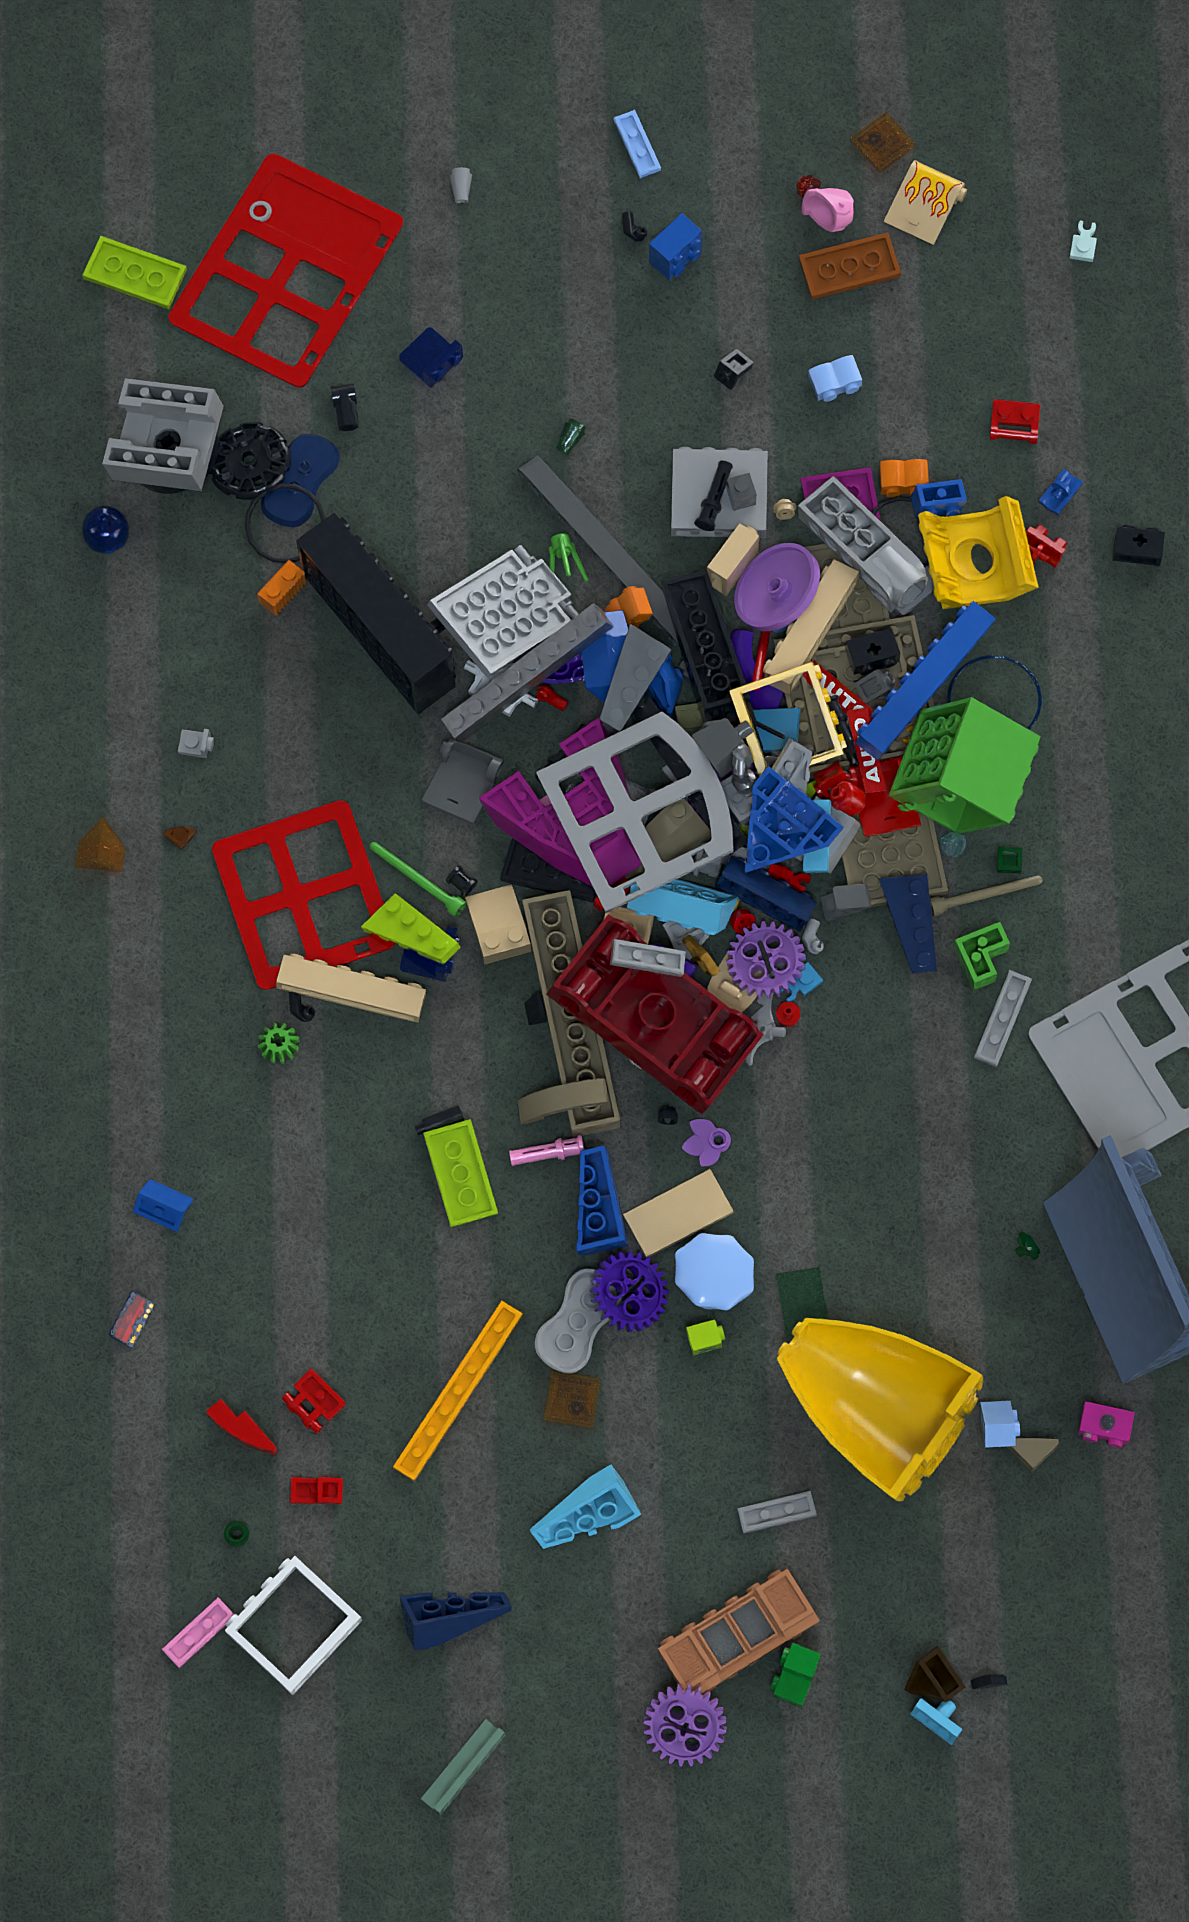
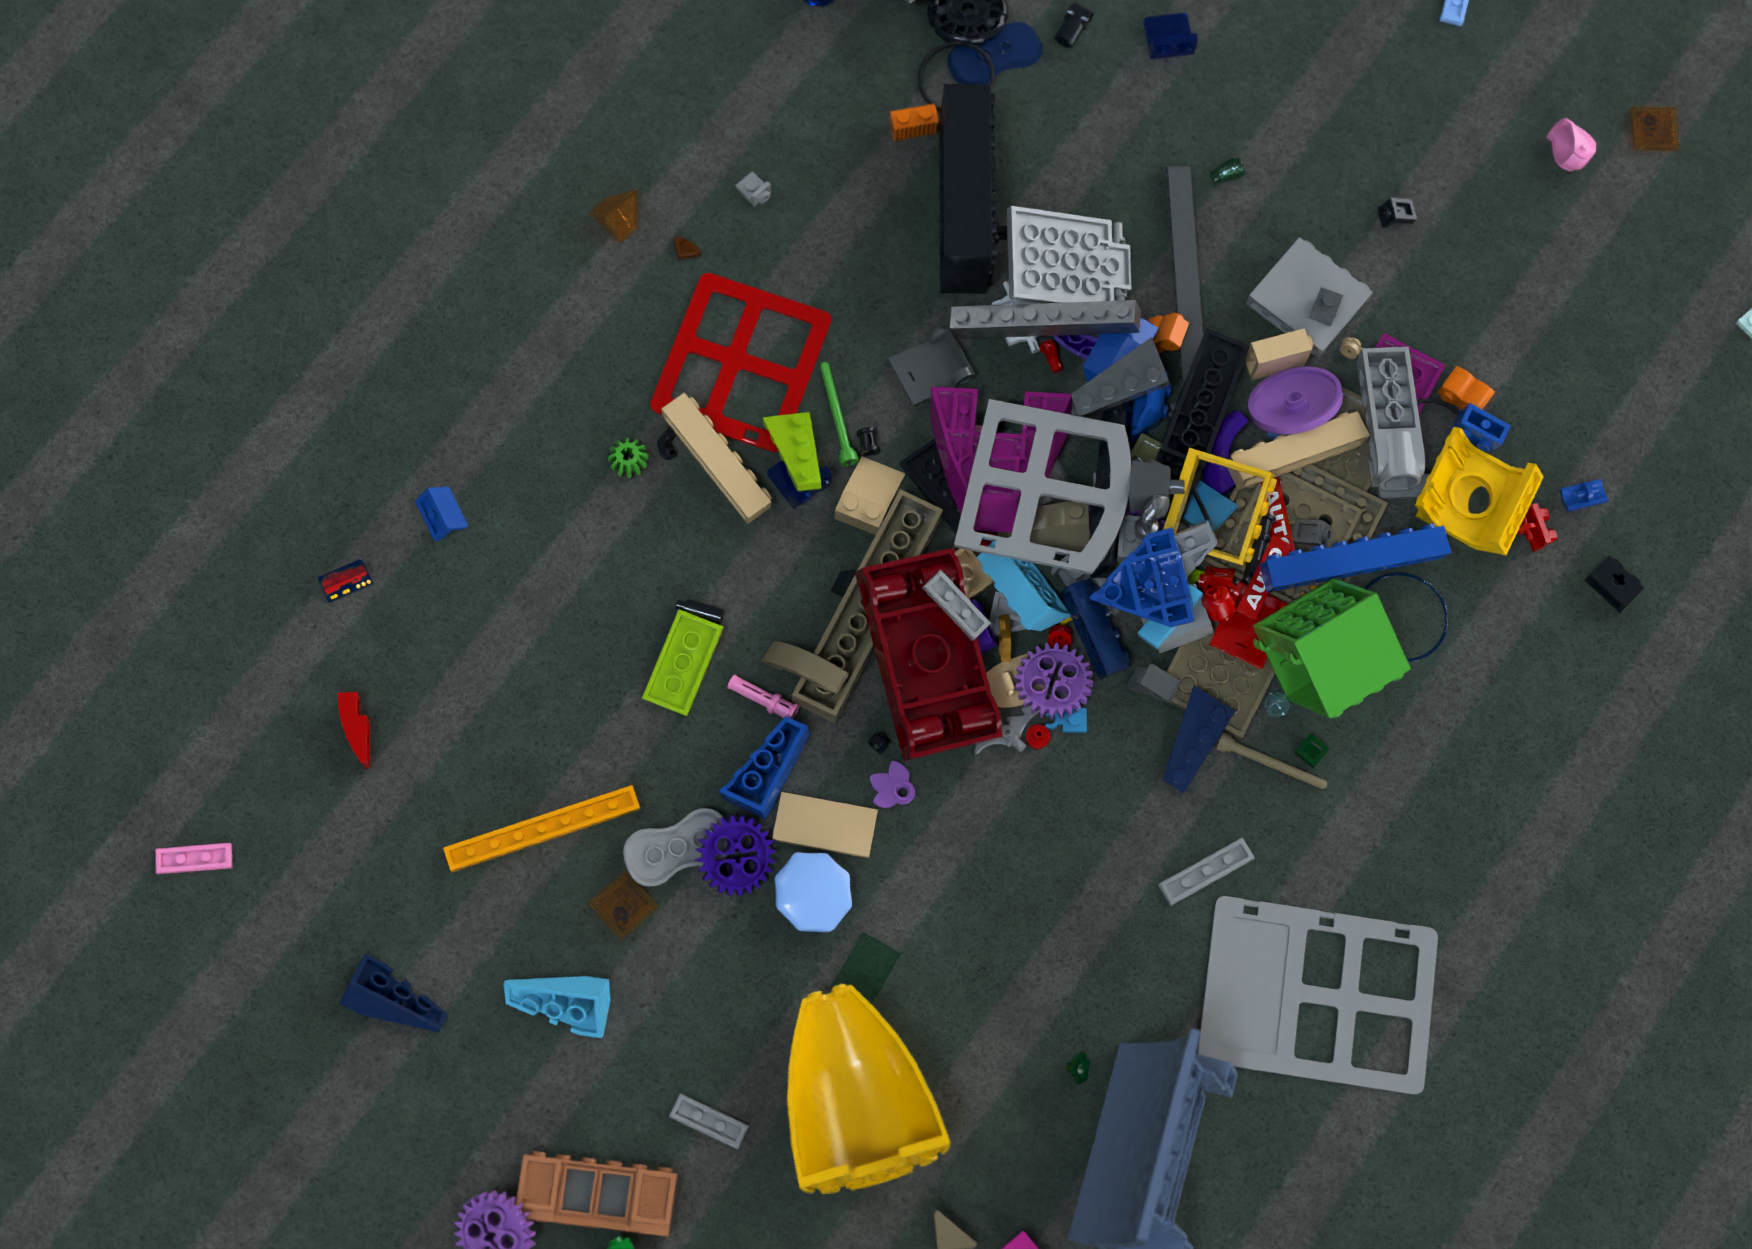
camera: 30 degrees right, 0 degrees up
dark green plate [224,1521,249,1547] -> none
white window [225,1556,362,1695] -> none
red plate [282,1368,347,1434] -> none
red slope [289,1477,343,1504] -> none
sand green fence [421,1719,505,1816] -> none
bright green plant [548,534,588,582] -> none
black arm [622,212,647,241] -> none
blue piece [649,213,702,280] -> none
lime brick [686,1319,725,1356] -> none
black pin [694,460,733,531] -> none
red bar [752,631,771,691] -> none
red plate [768,864,811,893] -> none
clear red plate [796,175,822,197] -> none
dark orange plate [799,232,901,300] -> none
light grey arm [802,918,824,954] -> none
light blue brick [808,355,862,402] -> none
black brick [845,628,901,675] -> none
tan door [884,160,967,245] -> none
bright green brick [954,922,1010,991] -> none
light blue brick [980,1401,1020,1447] -> none
red plate [990,399,1040,444] -> none

